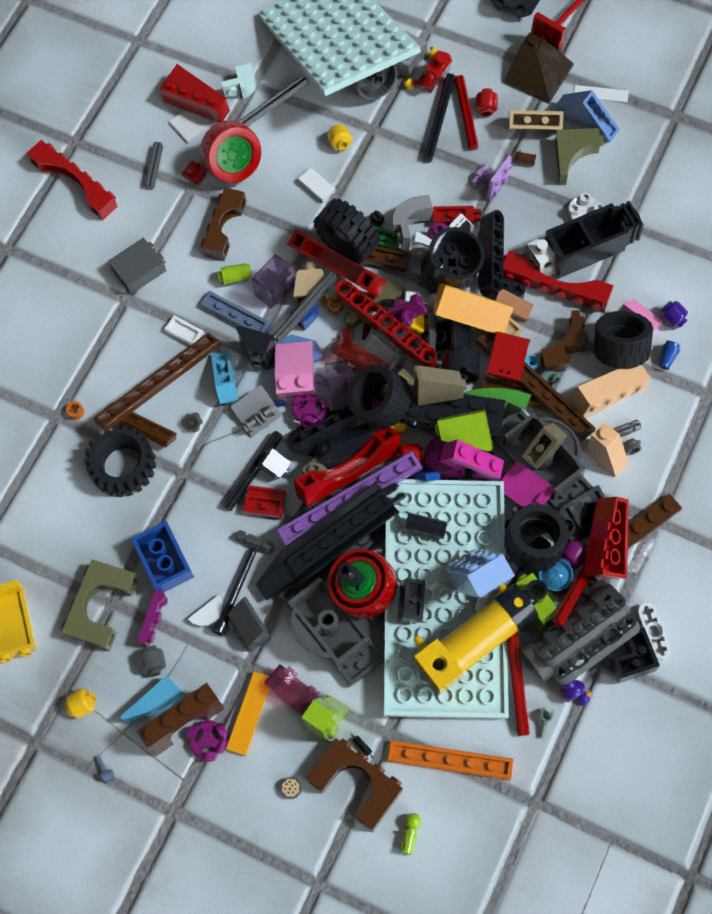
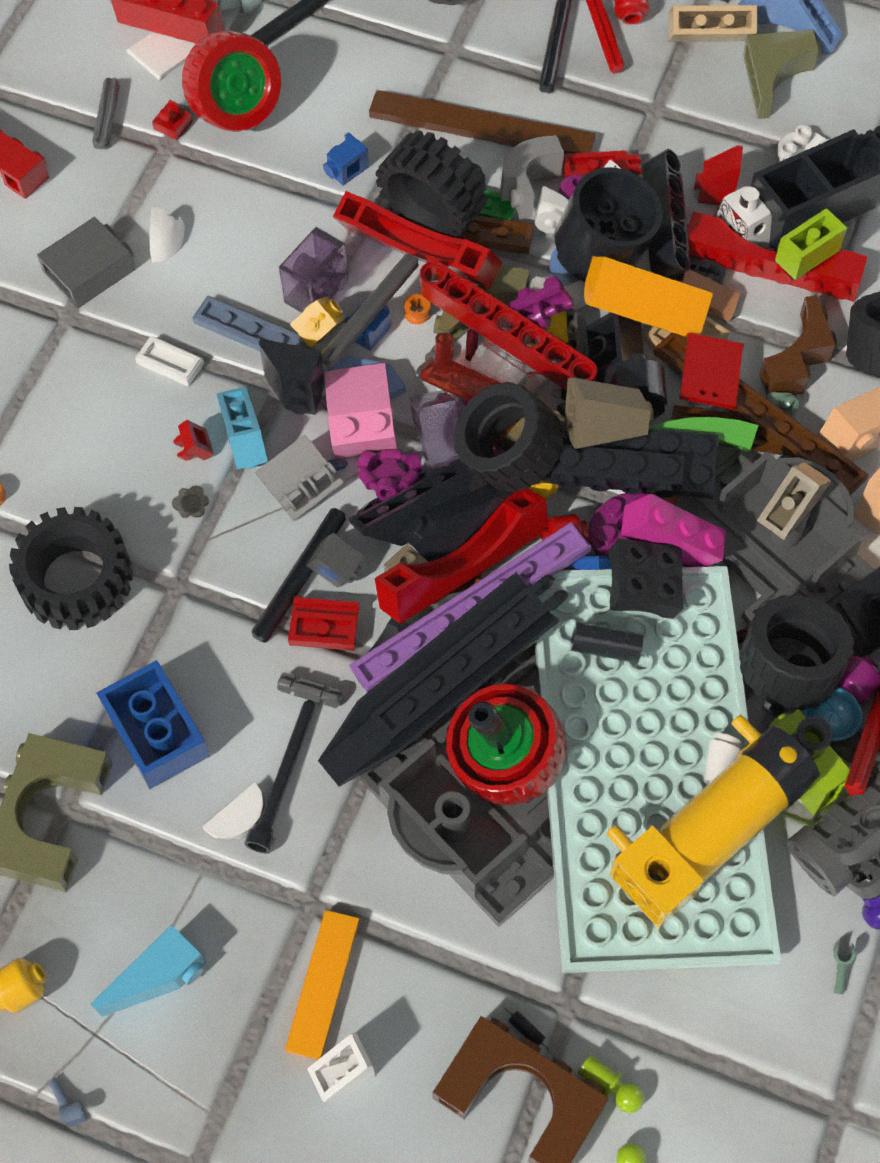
camera: 10 degrees left, 5 degrees down
reddish brown tile [93,333,221,432] -> none
reddish brown plate [104,403,177,448] -> none
magenta plate [137,590,168,647] -> none
reddish brown arch [137,683,225,756] -> none
dark grey head [138,645,166,677] -> none
magenta piece [187,720,229,762] -> none
reddish brown arch [201,187,247,261] -> none
lime head [218,263,252,285] -> none
dark grey slope [228,596,271,652] -> none
clear pink brick [264,664,320,716] -> none
tile [280,777,302,799] -> none
tan torso [294,262,329,305] -> none
white tile [298,168,336,202] -> none
lime wedge [301,695,350,742] -> none
yellow head [327,124,352,151] -> none
orange tile [387,740,513,781] -> none
black hinge [397,578,425,624] -> none
lime slope [435,409,493,451] -> none
light blue brick [444,549,515,598] -> none
lavender plate [471,155,513,200] -> none
dark pink container [500,460,555,507] -> none
red axle [507,633,530,736] -> none
reddish brown pin [513,150,536,166] -> none
medium azure plate [525,354,541,371] -> none
none -> white brick [149,207,185,263]
none -> red tile [173,419,214,461]
none -> yellow head [290,296,345,348]
none -> white slope [307,1032,375,1102]
none -> blue brick [323,132,369,186]
none -> reddish brown tile [369,90,596,154]
none -> lime pin [577,1054,644,1113]
none -> black brick [609,538,683,619]
none -> red slope [694,145,743,205]
none -> lime brick [775,208,847,280]

